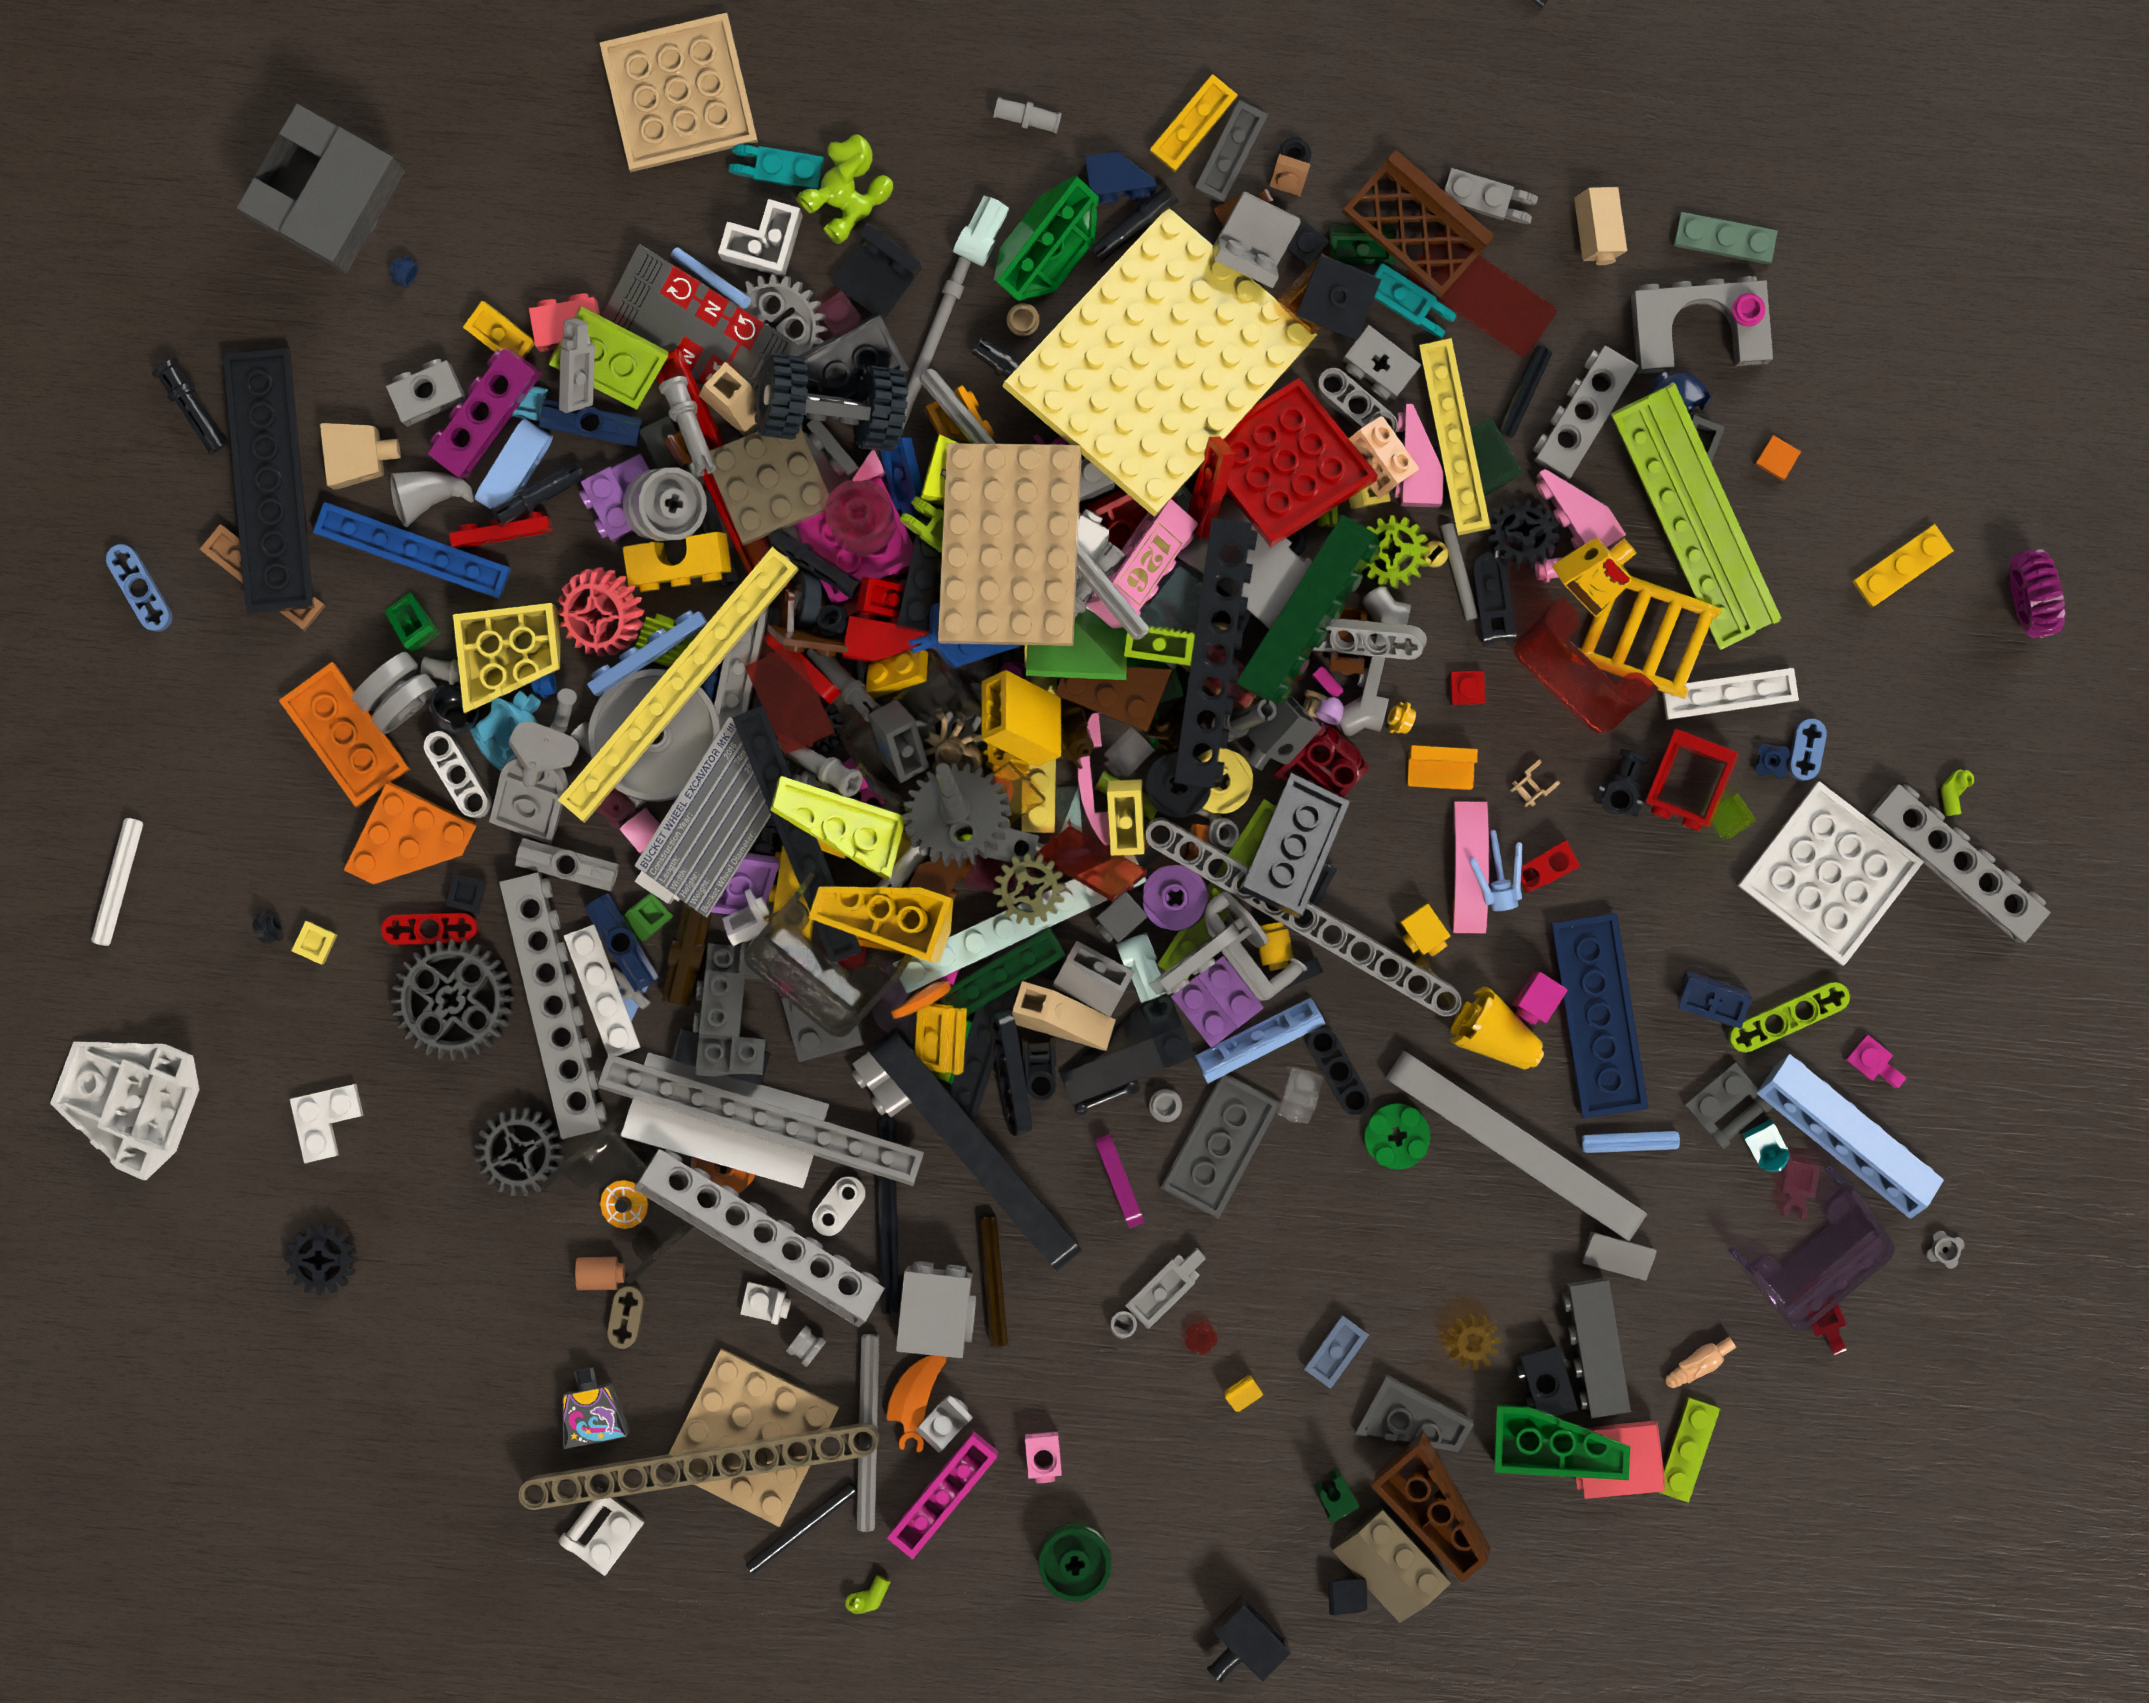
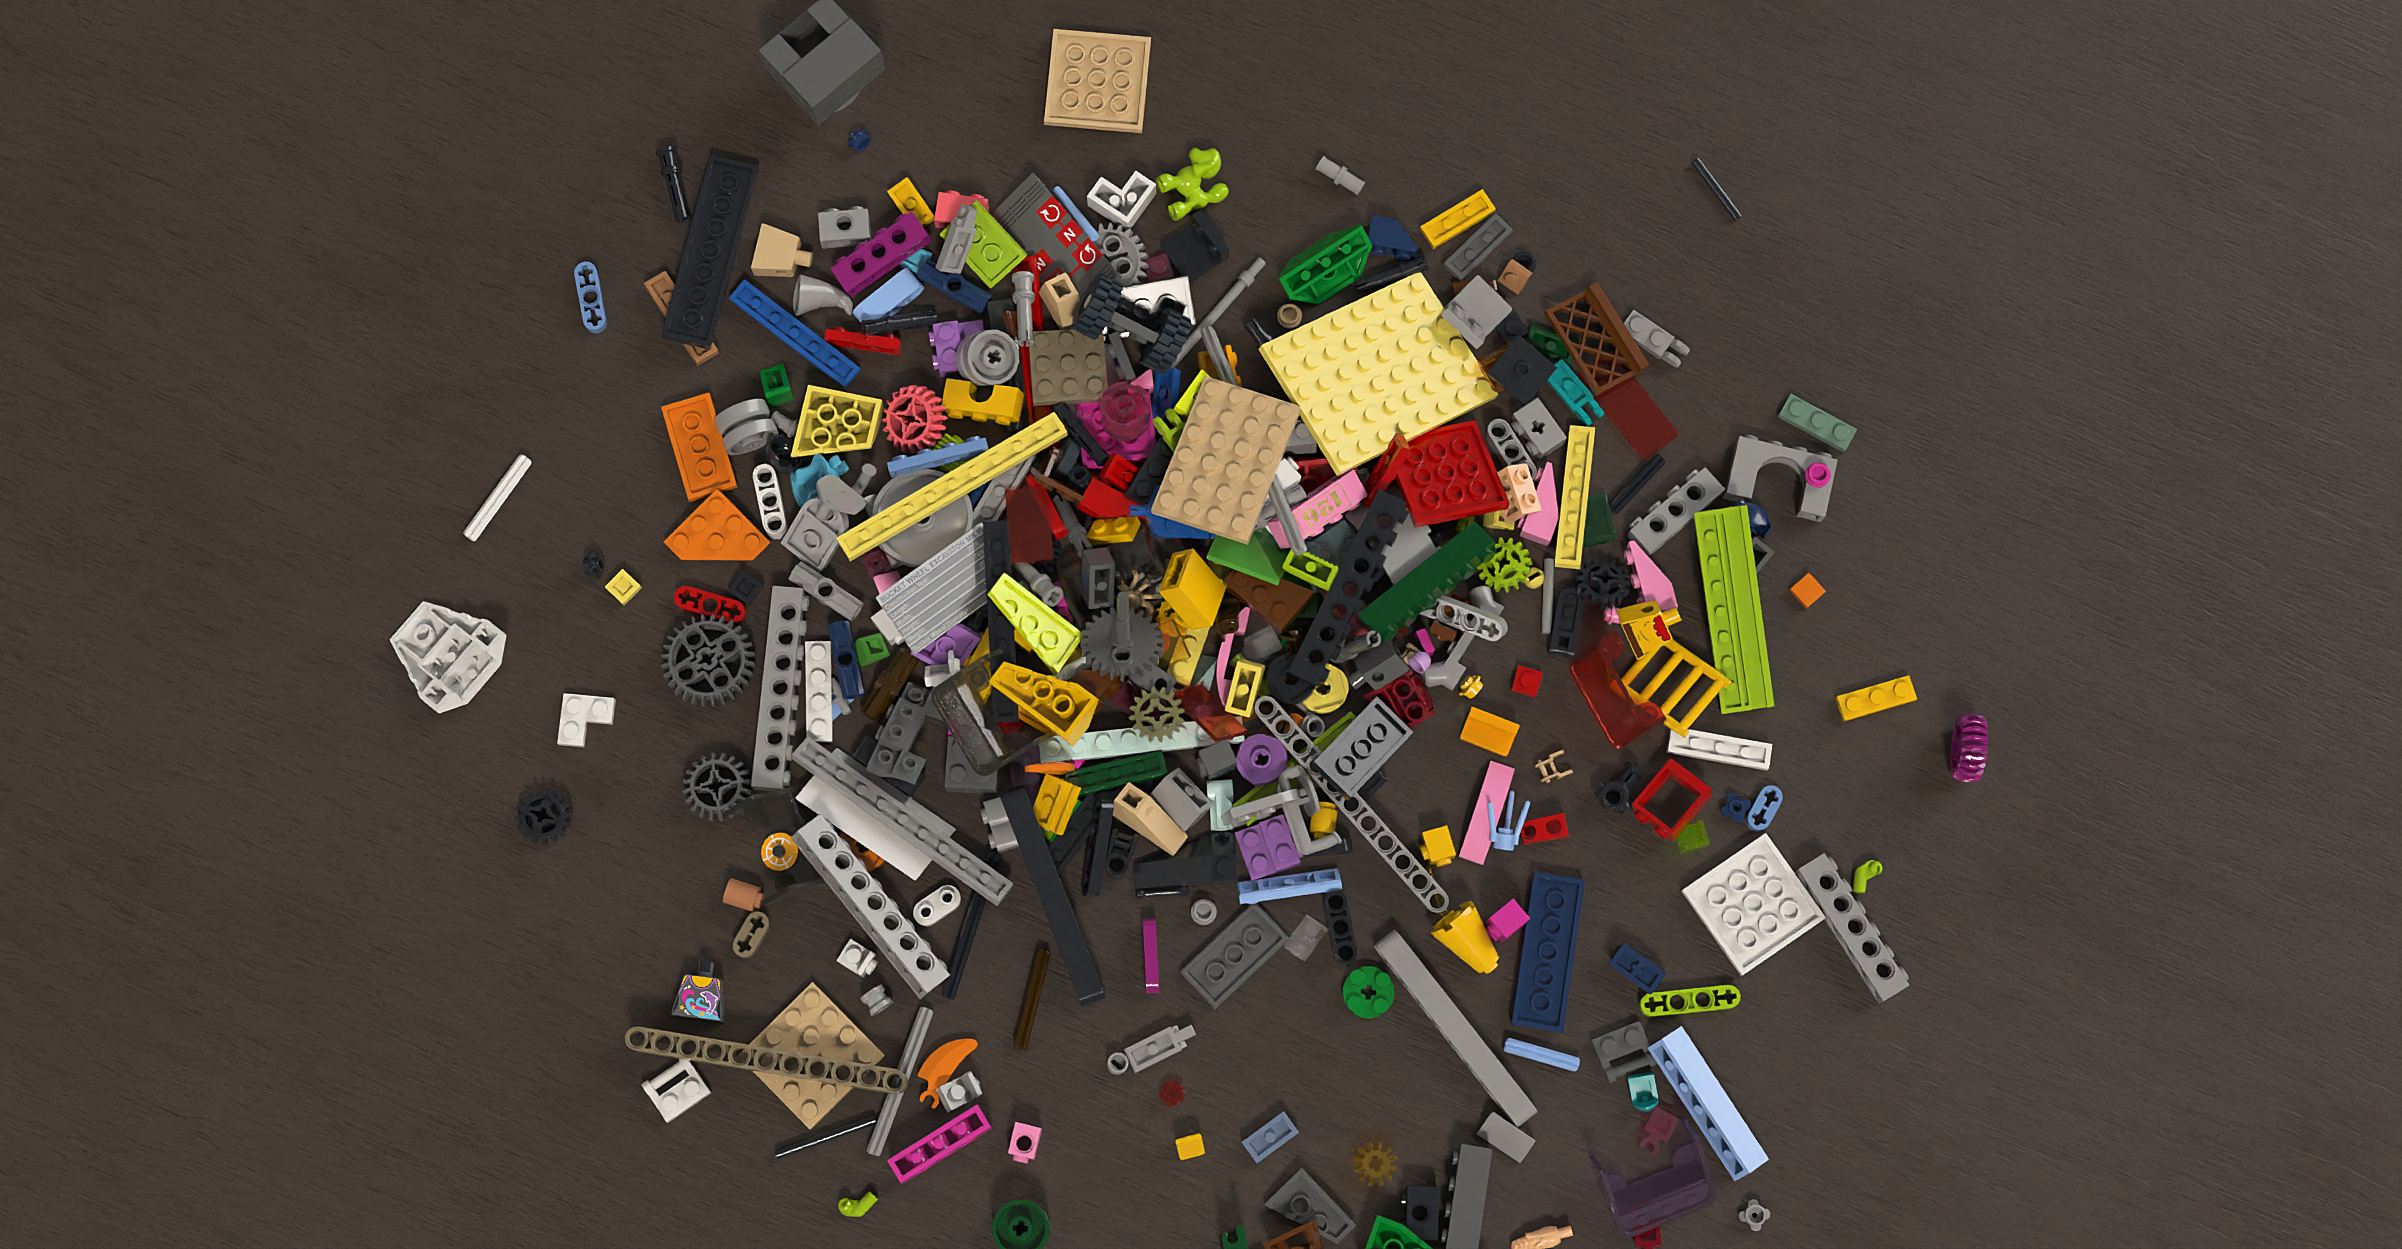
camera: 15 degrees right, 10 degrees down
blue plate [531,672,557,698] -> none
teal hinge [728,144,824,190] -> none
light grey brick [896,1261,976,1358] -> none
light aqua piece [953,196,1009,267] -> none
tan brick [1574,187,1627,265] -> none
dark pink plate [1845,1035,1906,1088] -> none

